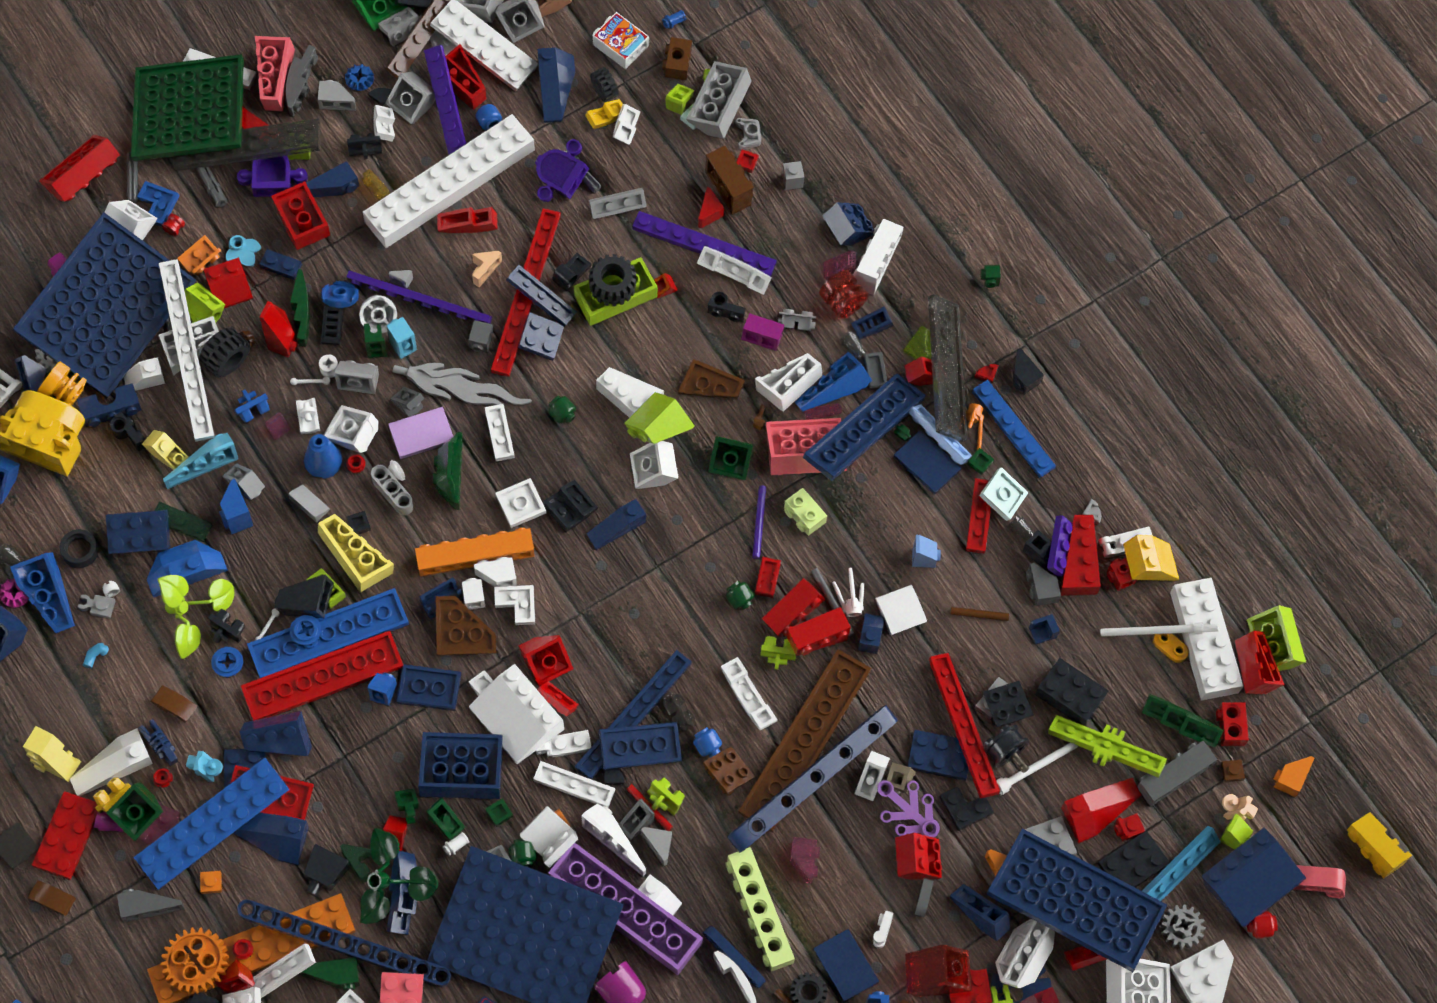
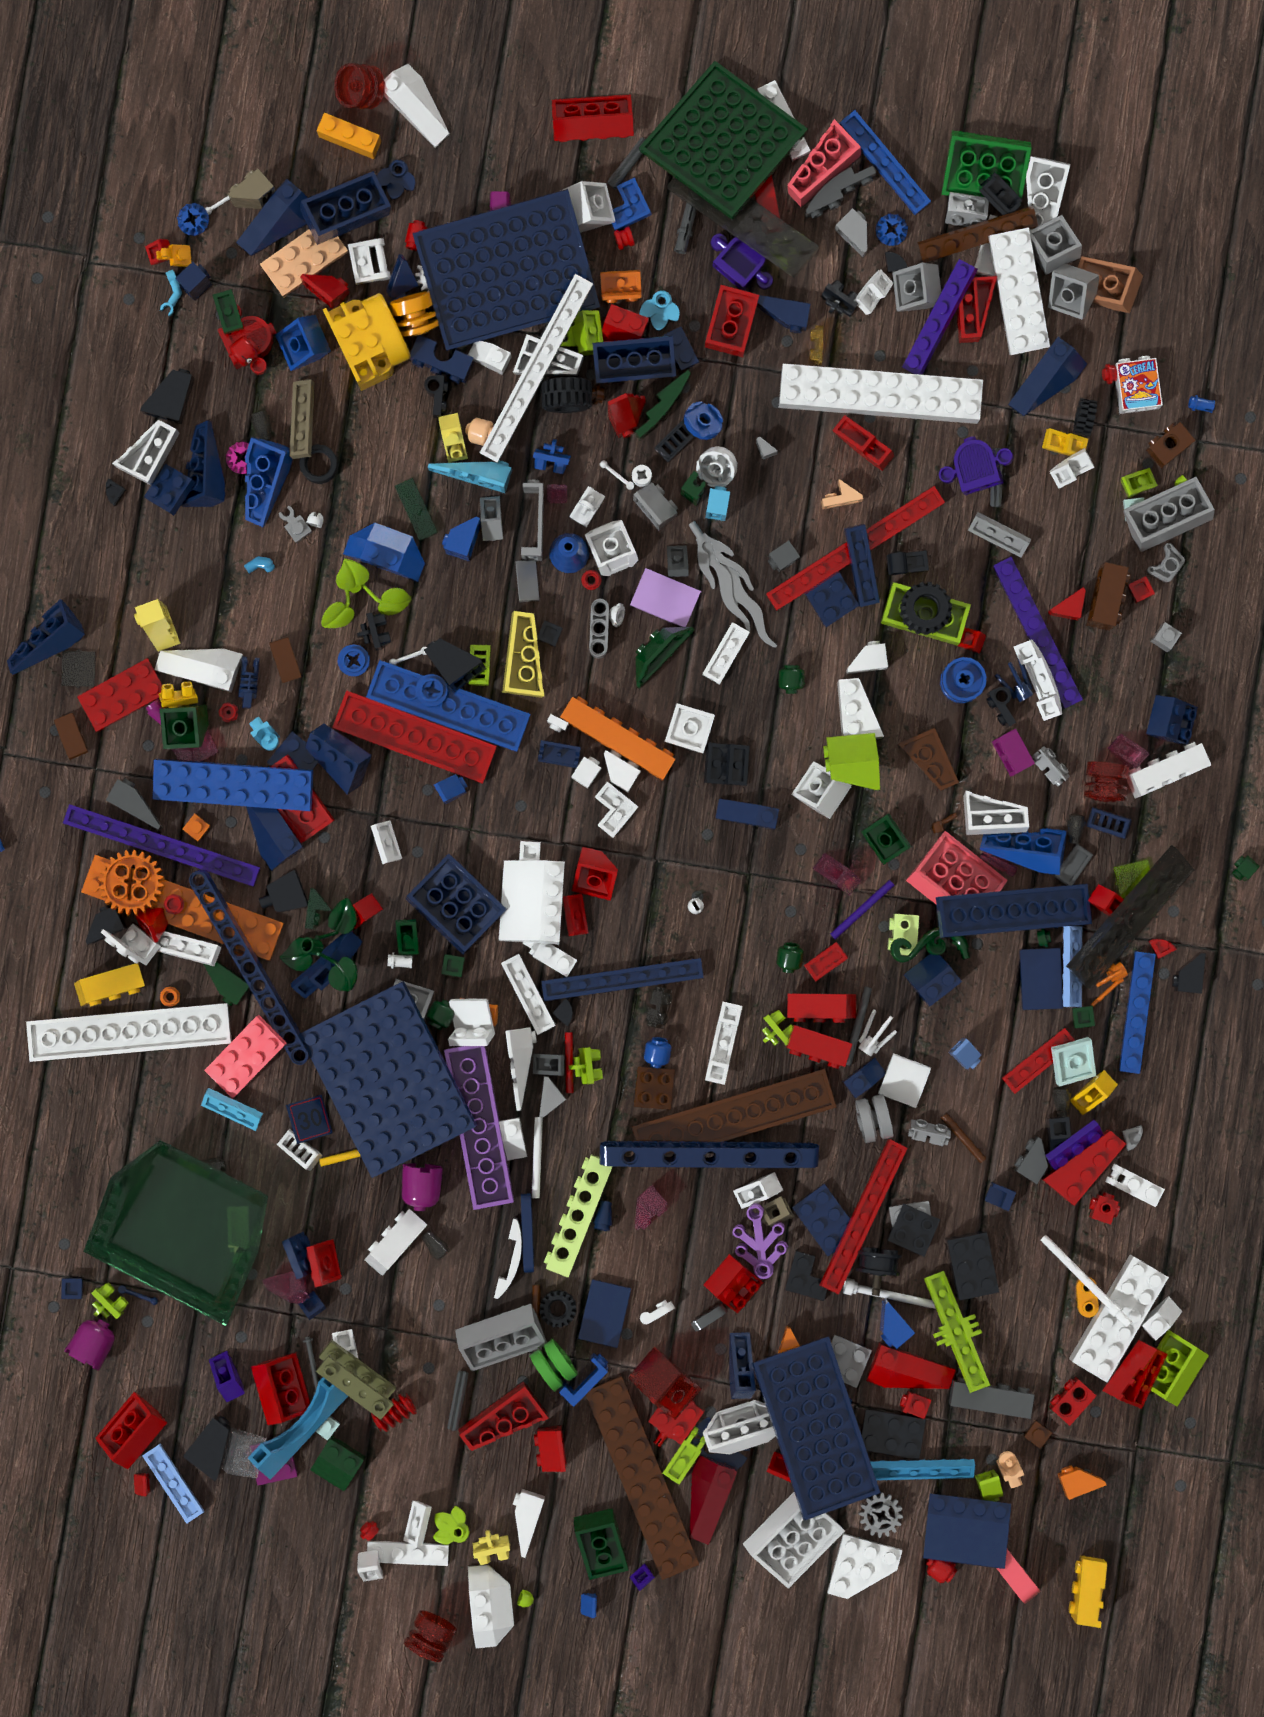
camera: 45 degrees right, 20 degrees up
dark blue brick [106,510,171,554] -> none
dark purple plate [347,270,493,324] -> none
dark green plate [394,788,418,824] -> none
dark blue tile [396,664,462,711] -> none
reddish brown plate [436,596,496,656] -> none
blue head [476,104,502,131] -> none
dark blue tile [598,722,682,770] -> none
yellow slope [1123,535,1179,581] -> none
dark green slope [1141,693,1223,748] -> none
none -> dark purple plate [63,804,261,887]
none -> dark tan plate [290,379,315,459]
none -> white plate [371,821,402,864]
none -> red brick [405,220,428,251]
none -> light nougat head [465,418,494,446]
none -> light grey panel [521,480,544,561]
none -> white bar [532,1117,543,1198]
none -> white plate [547,714,569,733]
none -> dark blue slope [593,336,676,383]
none -> dark blue cone [593,1201,612,1231]
none -> white hinge [688,898,704,914]
none -> clear pink slope [813,853,862,896]
none -> blue plate [839,110,931,216]
none -> white slope [846,641,888,674]
none -> light grey wheel [855,1094,893,1143]
none -> blue slope [880,1298,915,1349]
none -> dark green plant [890,927,970,963]
none -> dark blue slope [903,954,962,1007]
none -> light grey hinge [908,1119,951,1146]
none -> blue wheel [940,657,987,704]
none -> dark blue plant [995,654,1033,702]
none -> yellow slope [1069,1070,1118,1115]
none -> red plate [1102,364,1117,384]
none -> white slope [1141,1296,1182,1340]

